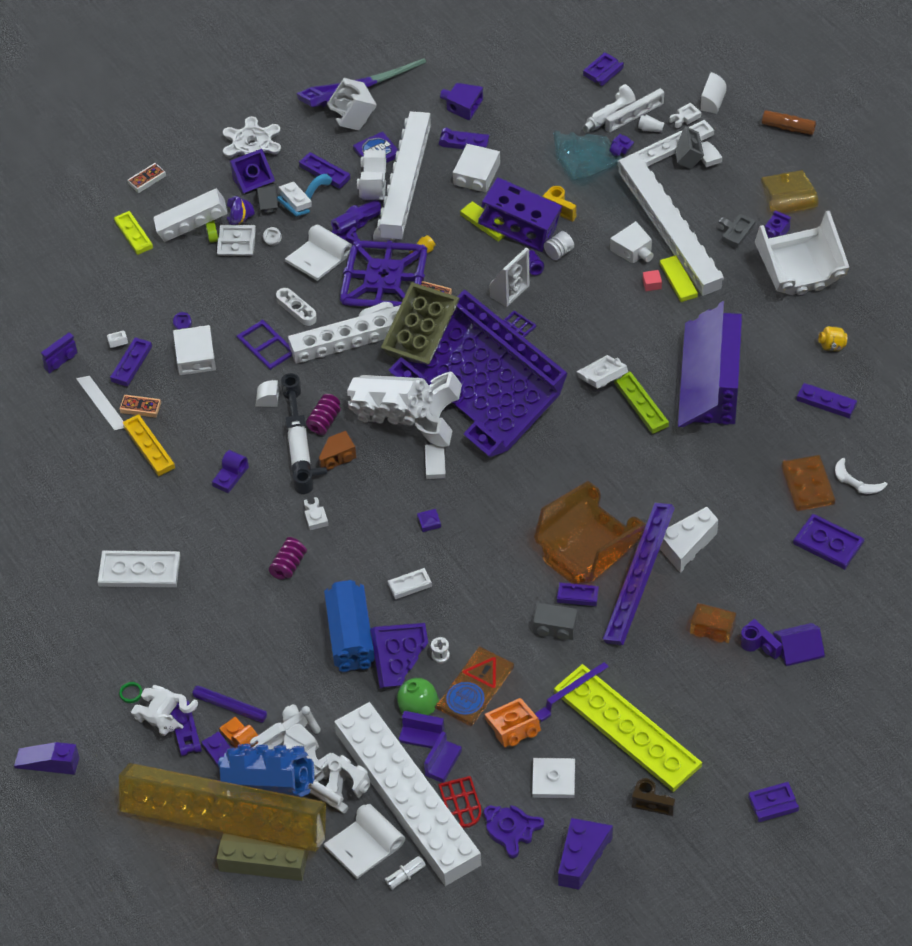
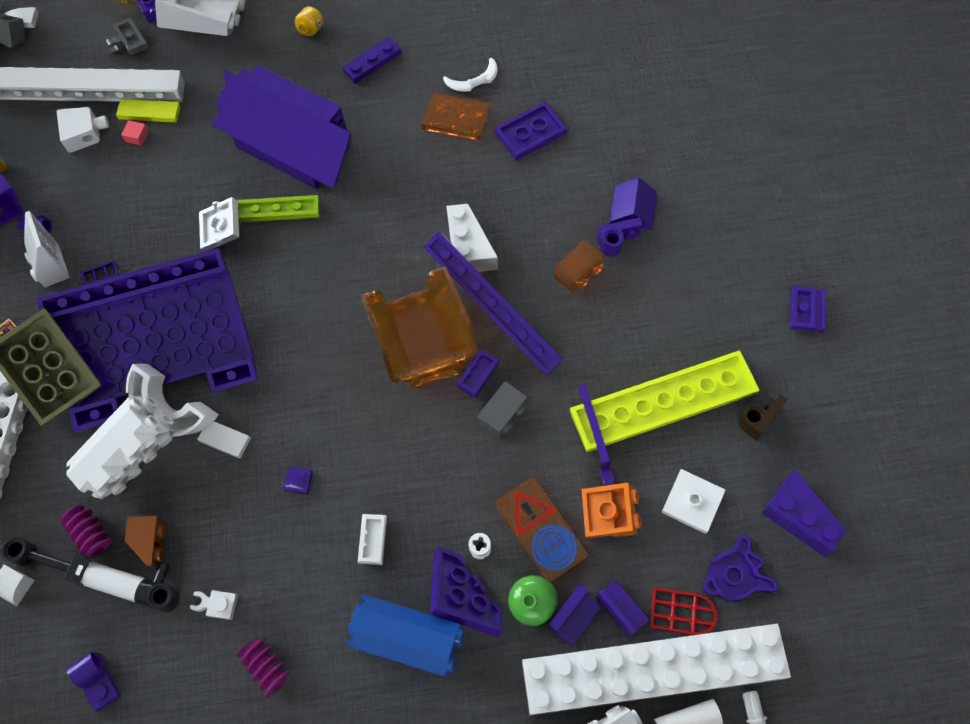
camera: 65 degrees left, 15 degrees up
white piece [544,231,574,260] -> none

